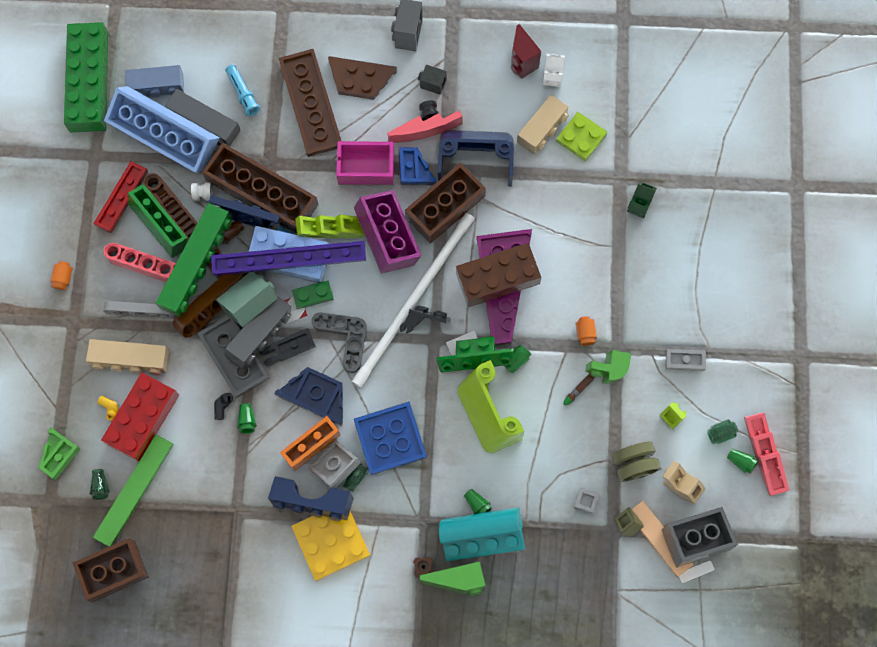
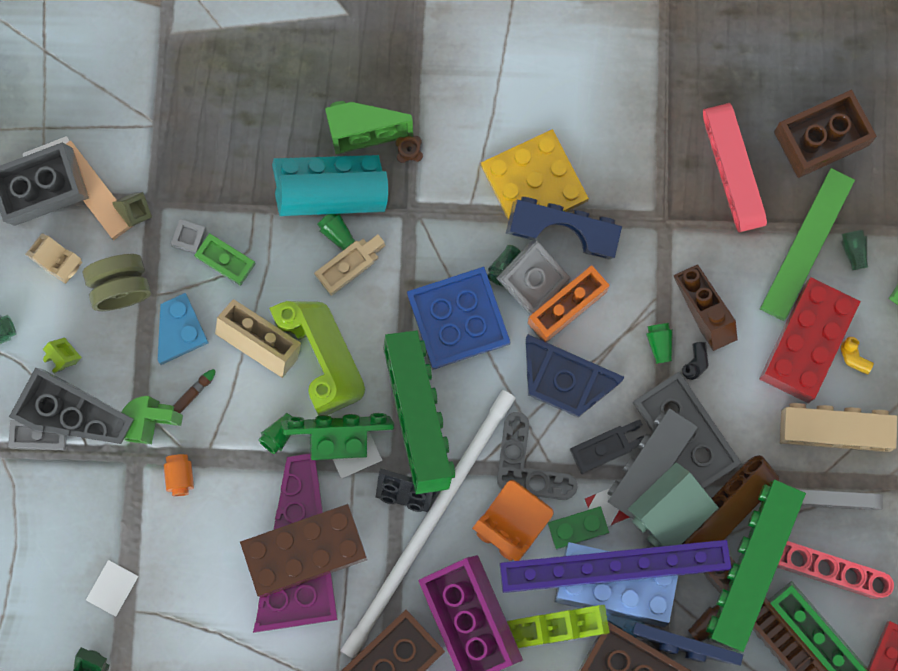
camera: 175 degrees right, 5 degrees up
none -> dark grey wedge [9,367,134,444]
none -> white sticker [86,560,138,617]
none -> dark azure wing [158,293,209,365]
none -> bright green plate [194,233,256,286]
none -> tan brick [215,299,301,378]
none -> tan hinge [314,235,386,296]
none -> green brick [383,330,455,494]
none -> orange bracket [472,480,554,561]
none -> reddish brown slope [674,264,738,351]
none -> coral beam [703,103,767,233]

